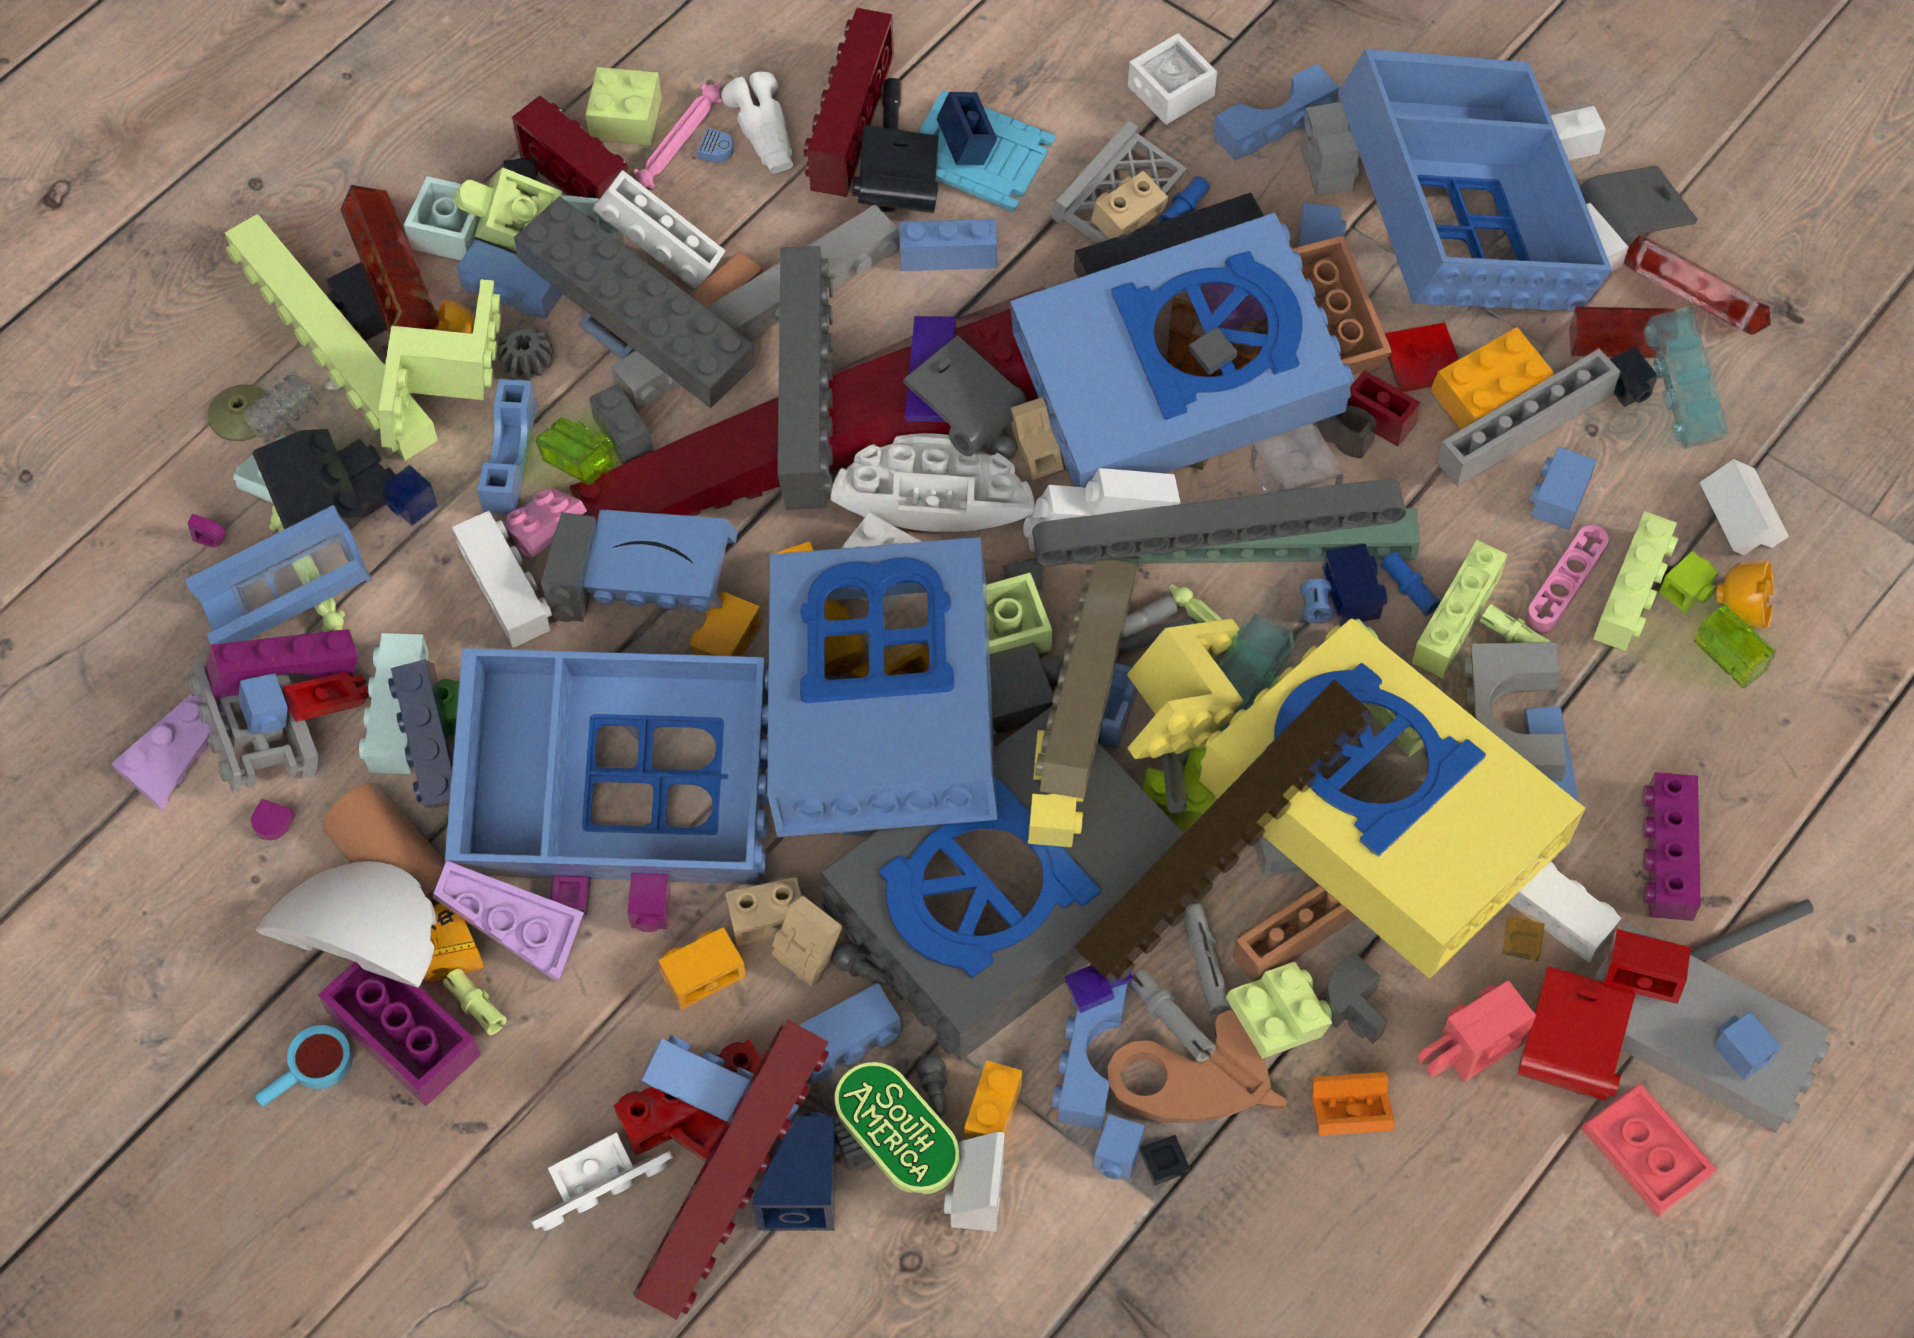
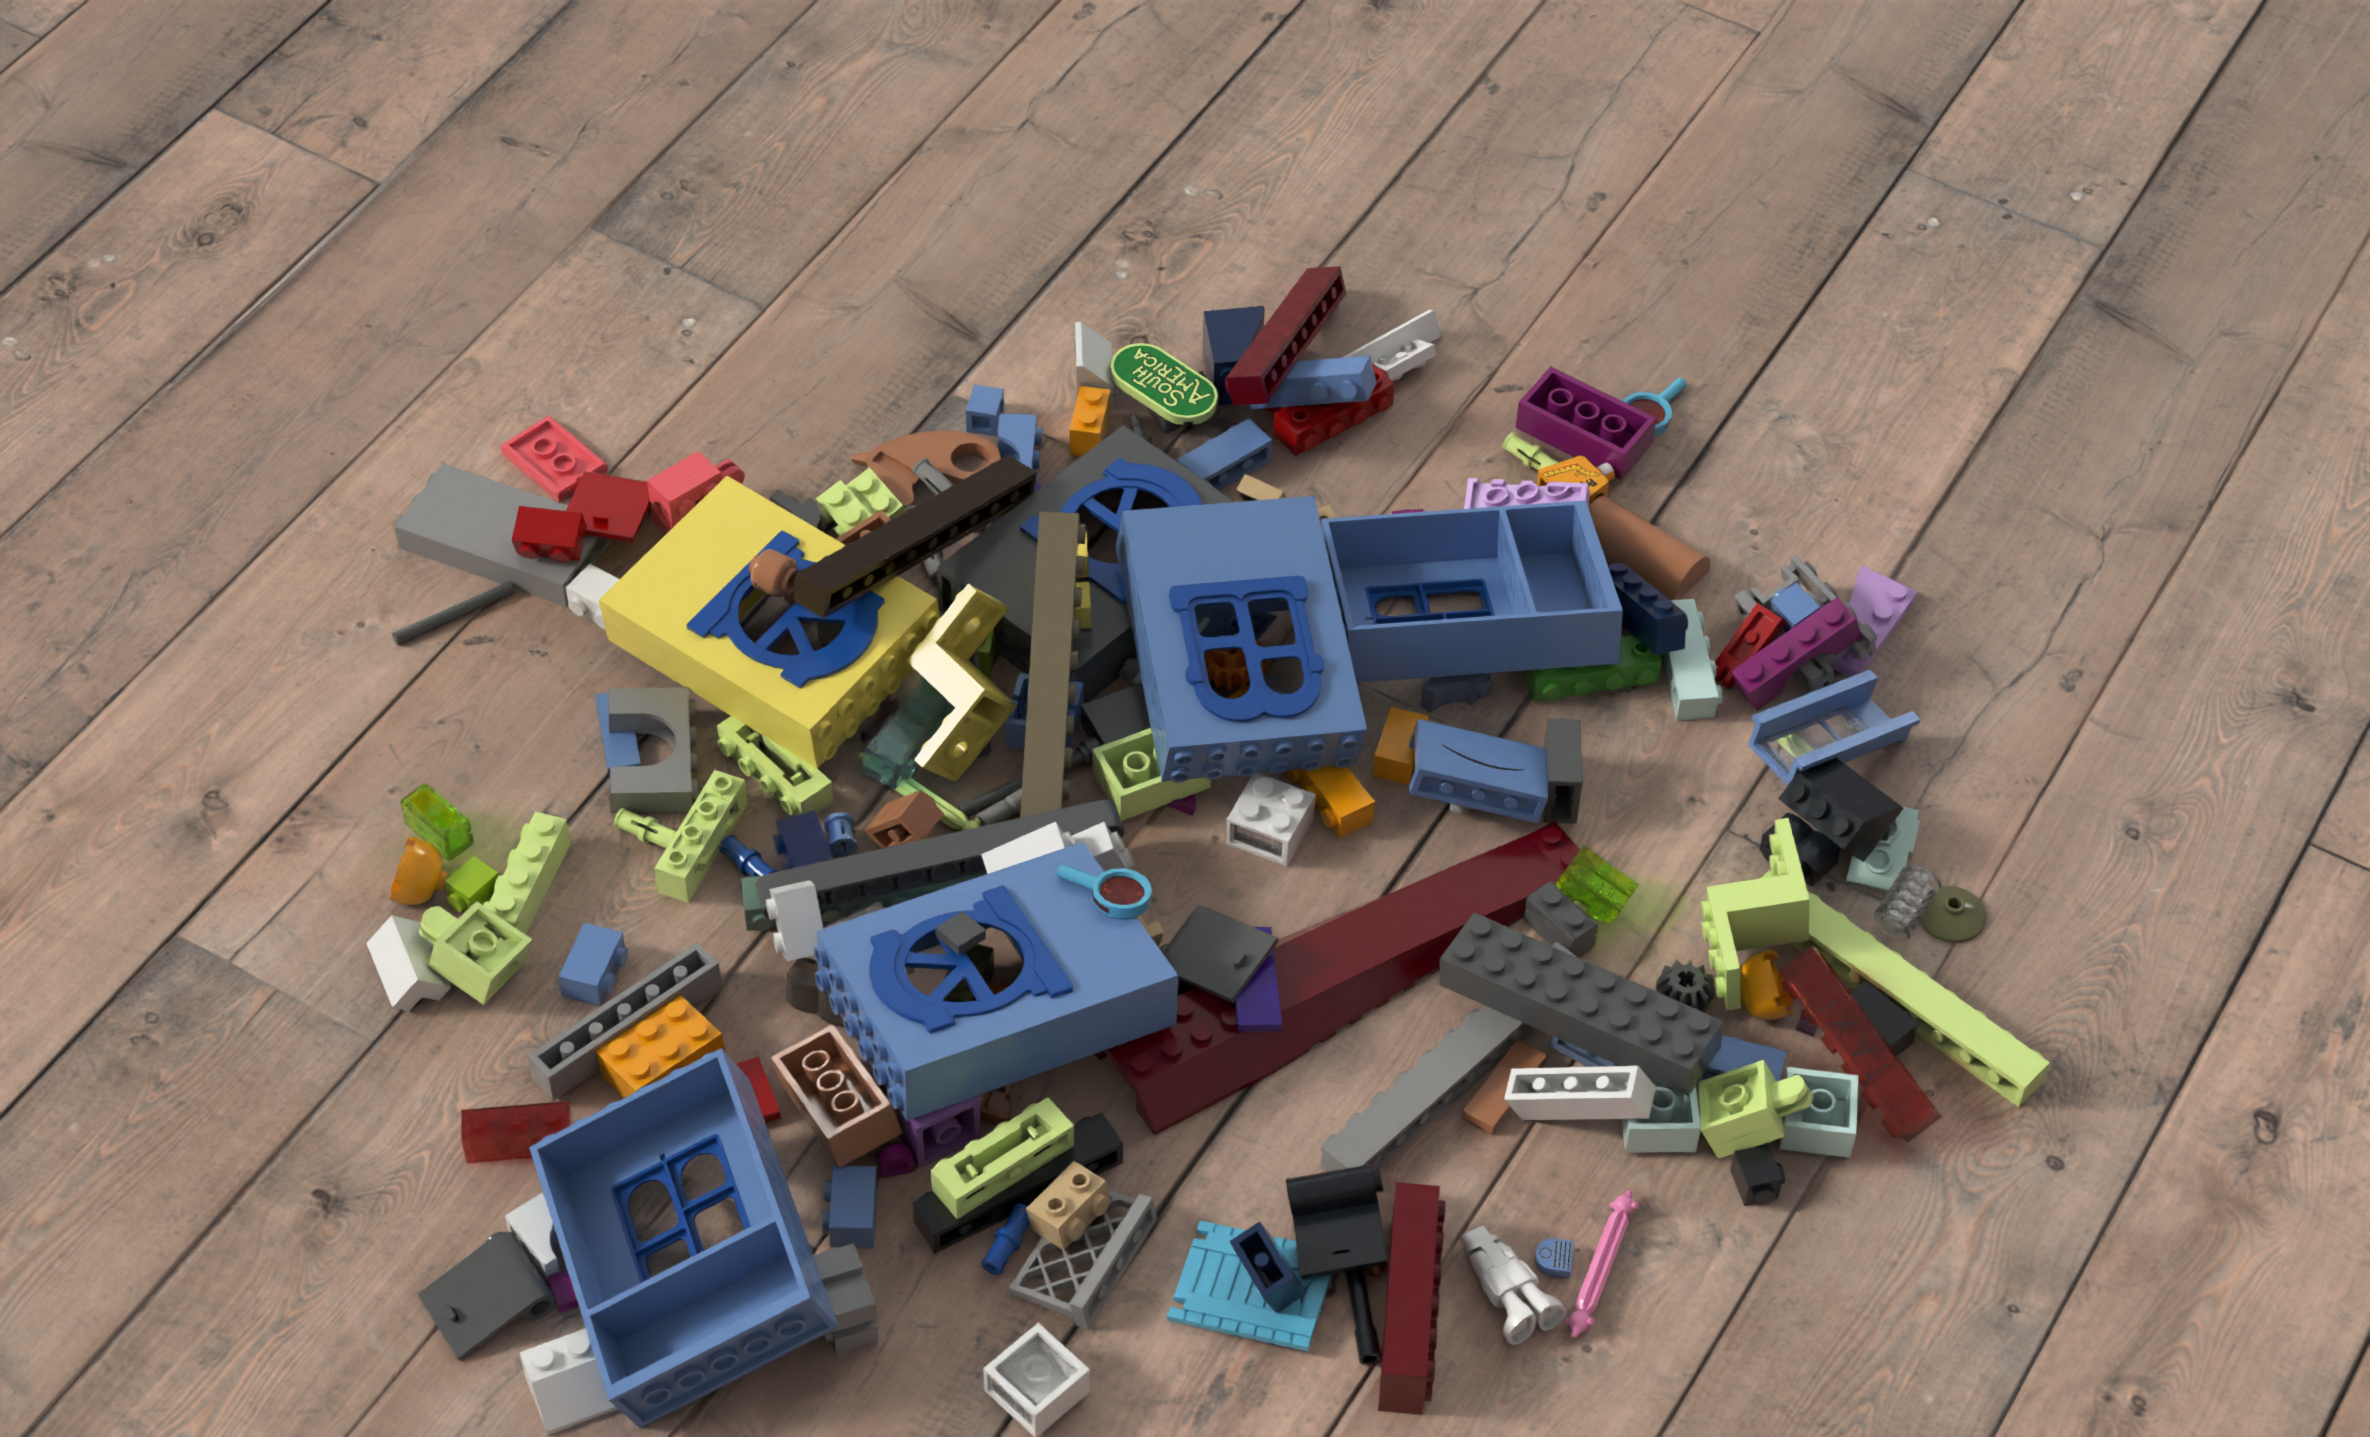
camera: 170 degrees right, 10 degrees down
magenta tile [187,514,226,547] -> none
magenta tile [251,799,296,840] -> none
white brick [255,861,436,988] -> none
clear blue brick [384,464,438,526] -> none
white brick [452,511,552,648] -> none
medium blue arch [477,379,537,514] -> none
bright pink plate [503,487,587,560] -> none
dark red brick [512,96,628,199] -> none
yellowish green brick [586,67,662,145] -> none
light orange brick [658,927,746,1010] -> none
dark grey brick [778,246,833,510] -> none
white brick [831,433,1035,532] -> none
medium blue brick [899,219,997,271] -> none
black tile [1003,558,1044,589] -> none
black tile [1140,1135,1190,1186] -> none
medium blue arch [1213,63,1339,161] -> none
orange bracket [1311,1072,1395,1136] -> none
dark red brick [1342,370,1421,447] -> none
bright pink beam [1526,525,1609,632] -> none
black brick [1610,347,1658,407] -> none
clear red brick [1624,235,1771,335] -> none
magenta brick [1642,772,1701,921] -> none
clear light blue brick [1644,306,1729,450] -> none
medium blue brick [1714,1011,1781,1081] -> none
none -> yellowish green brick [419,901,532,1005]
none -> nougat head [749,549,799,597]
none -> white brick [766,880,823,961]
none -> nougat brick [865,790,944,849]
none -> yellowish green brick [931,1097,1074,1219]
none -> medium azure piece [1057,864,1152,919]

